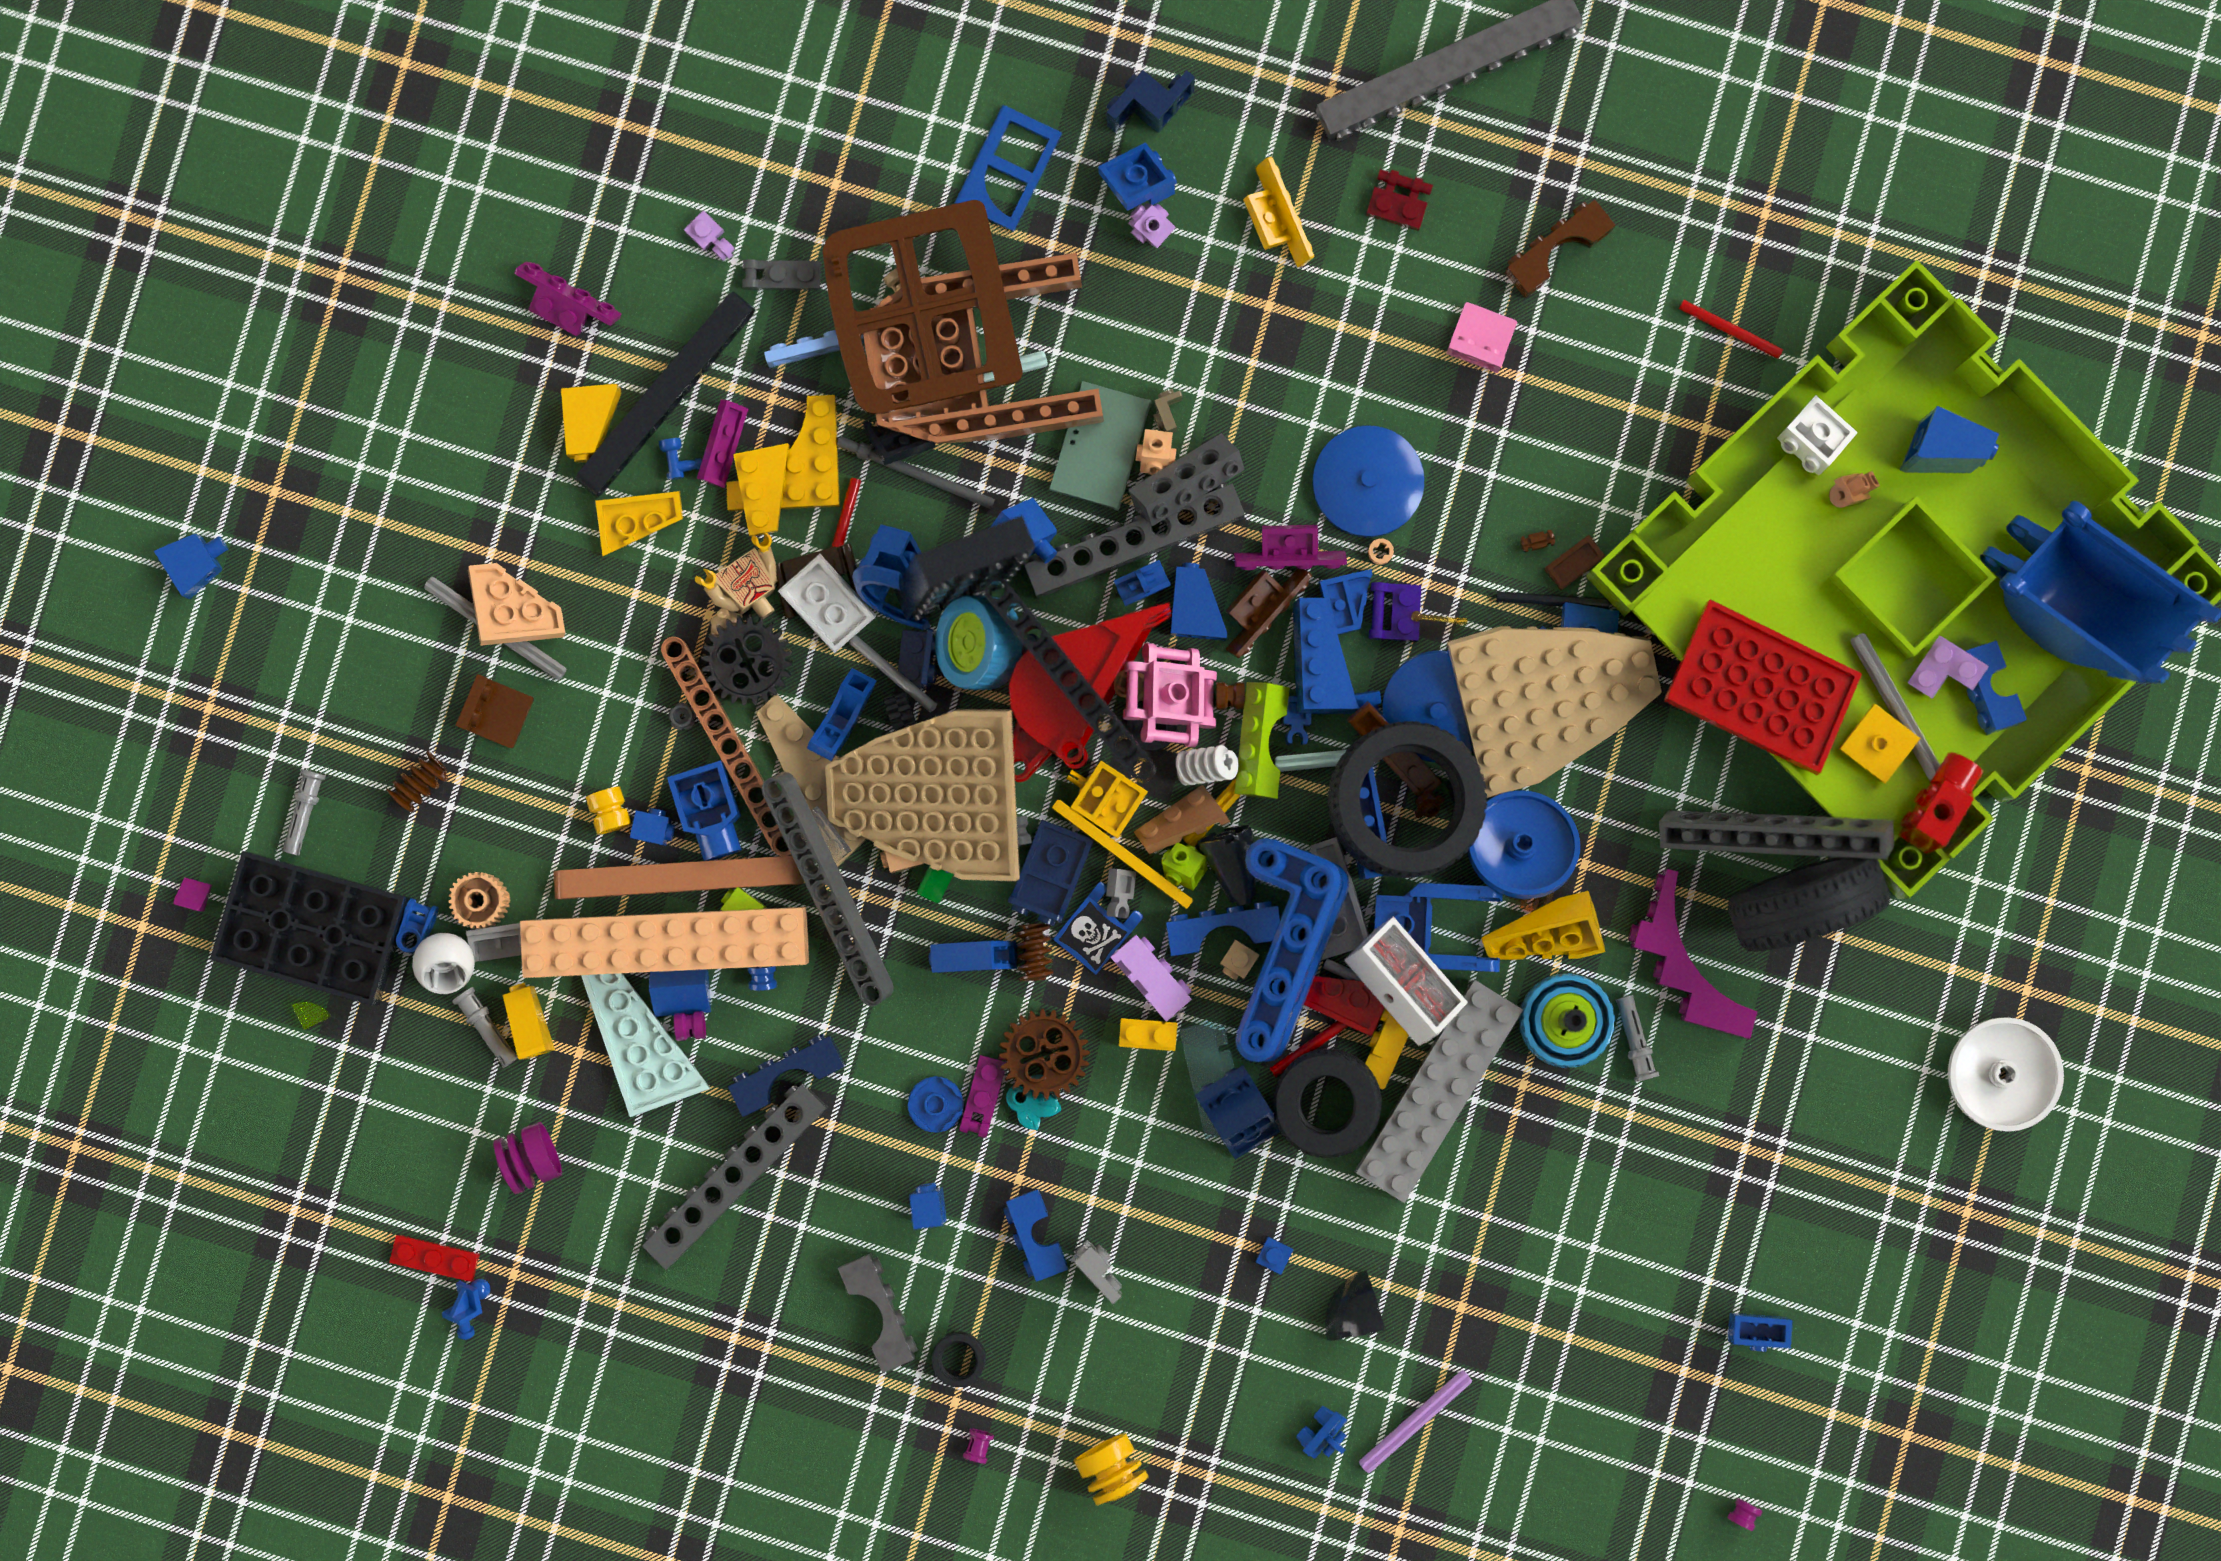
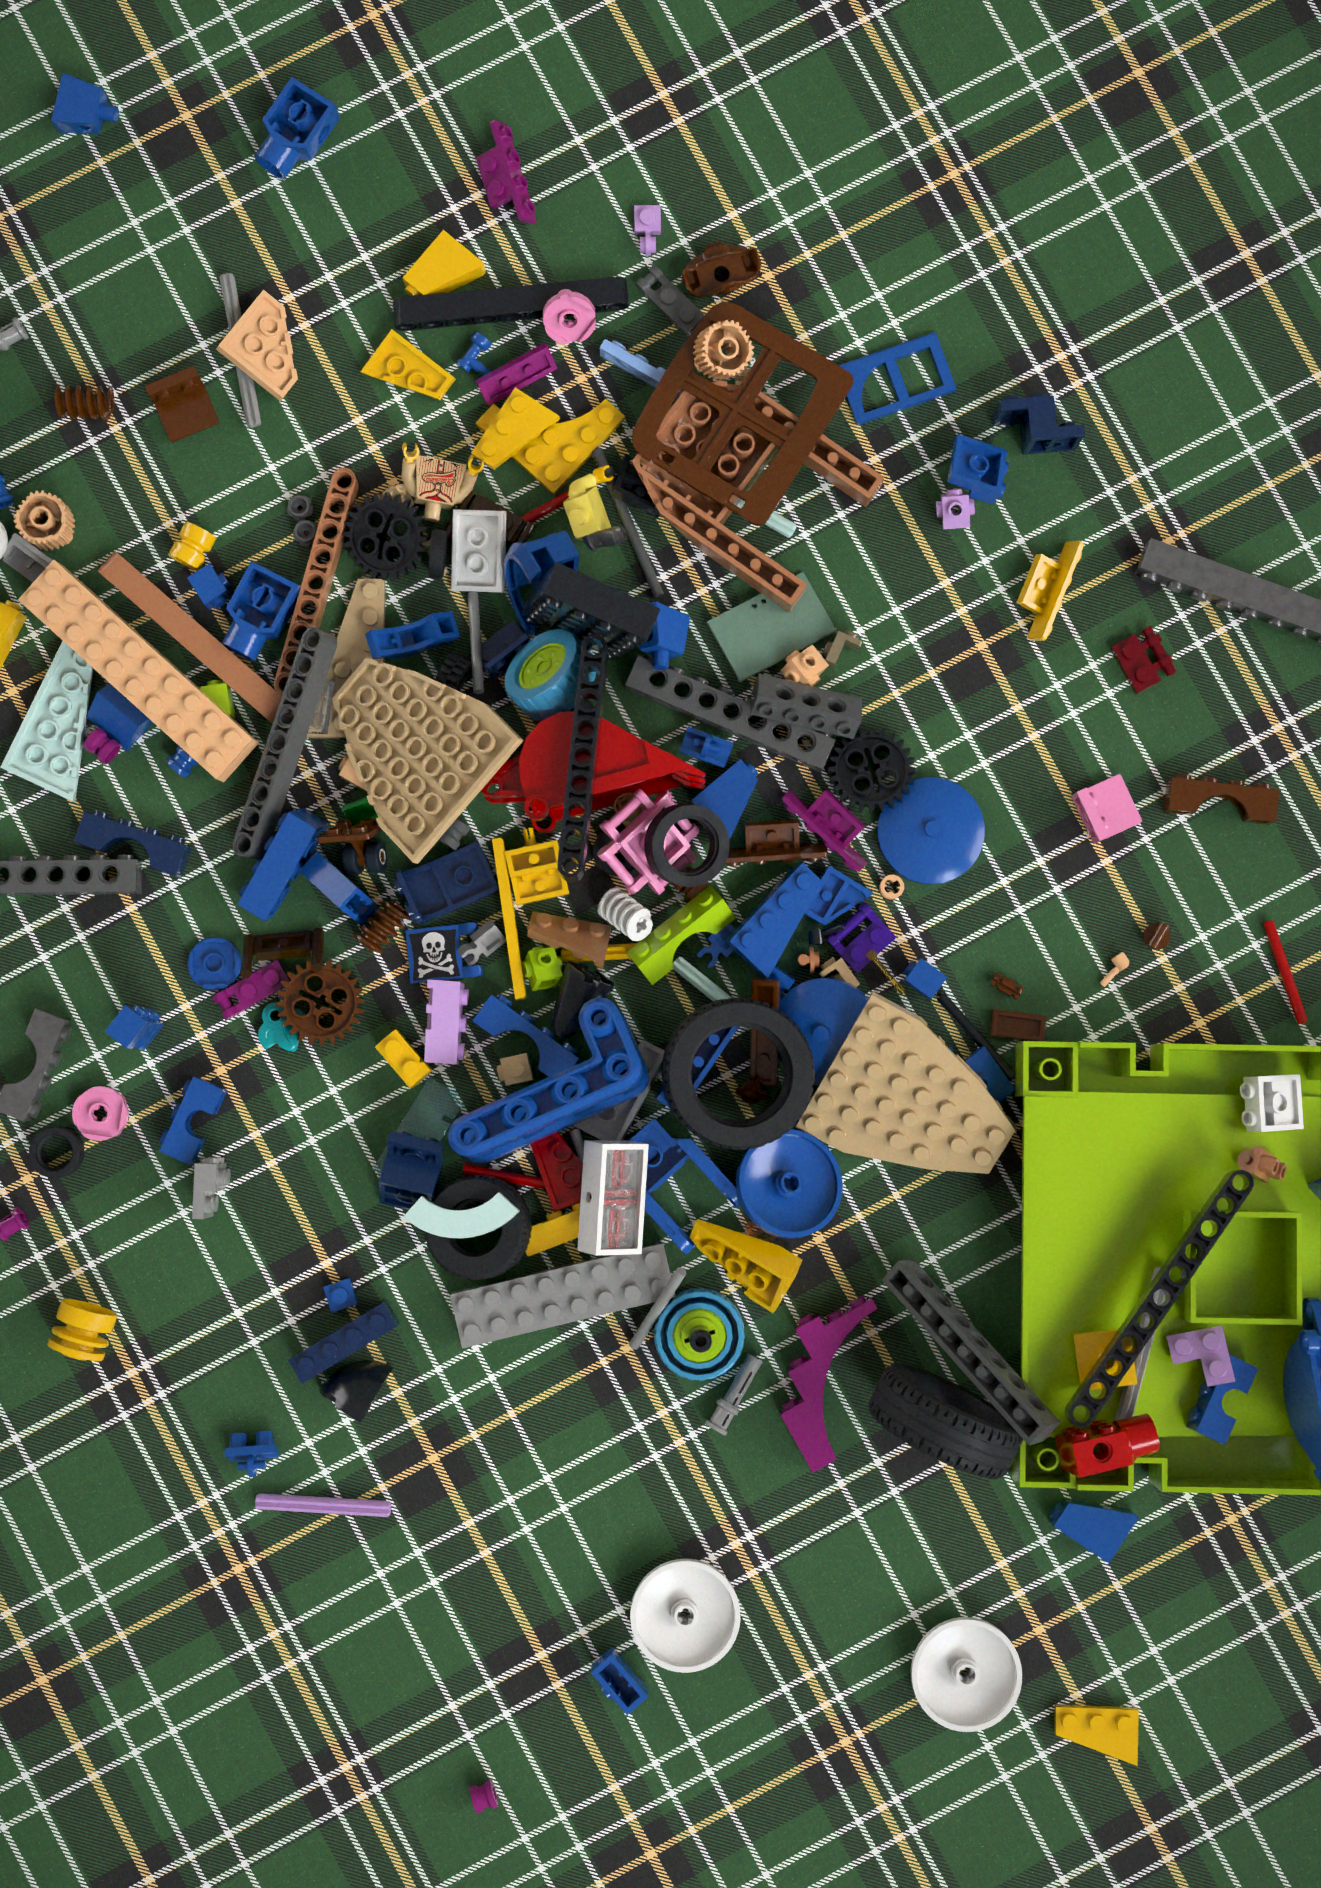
camera: 35 degrees right, 0 degrees up
red plate [1664,599,1862,775] -> none
none -> bright pink plate [72,1086,129,1141]
none -> blue wedge [237,808,331,921]
none -> dark brown plate [240,928,324,978]
none -> blue brick [254,77,340,180]
none -> dark grey plate [287,495,313,521]
none -> dark blue arch [288,1300,400,1384]
none -> plate [318,818,388,875]
none -> light aqua tile [403,1192,520,1238]
none -> black tyre [428,530,447,579]
none -> bright pink plate [543,289,596,344]
none -> light yellow torso [563,465,627,551]
none -> light grey bar [629,1267,686,1350]
none -> white dish [630,1559,740,1673]
none -> black tyre [644,804,729,887]
none -> reddish brown piece [682,241,761,297]
none -> light nougat brick [693,320,754,380]
none -> nougat plate [796,947,819,974]
none -> black hand [808,923,844,945]
none -> tan bracket [818,957,860,987]
none -> black gear [828,727,916,814]
none -> blue brick [903,958,947,1000]
none -> blue slope [1049,1498,1139,1563]
none -> yellow wing [1054,1704,1139,1766]
none -> black beam [1065,1170,1254,1427]
none -> light nougat hand [1100,952,1129,987]
none -> reddish brown plate [1143,922,1170,950]

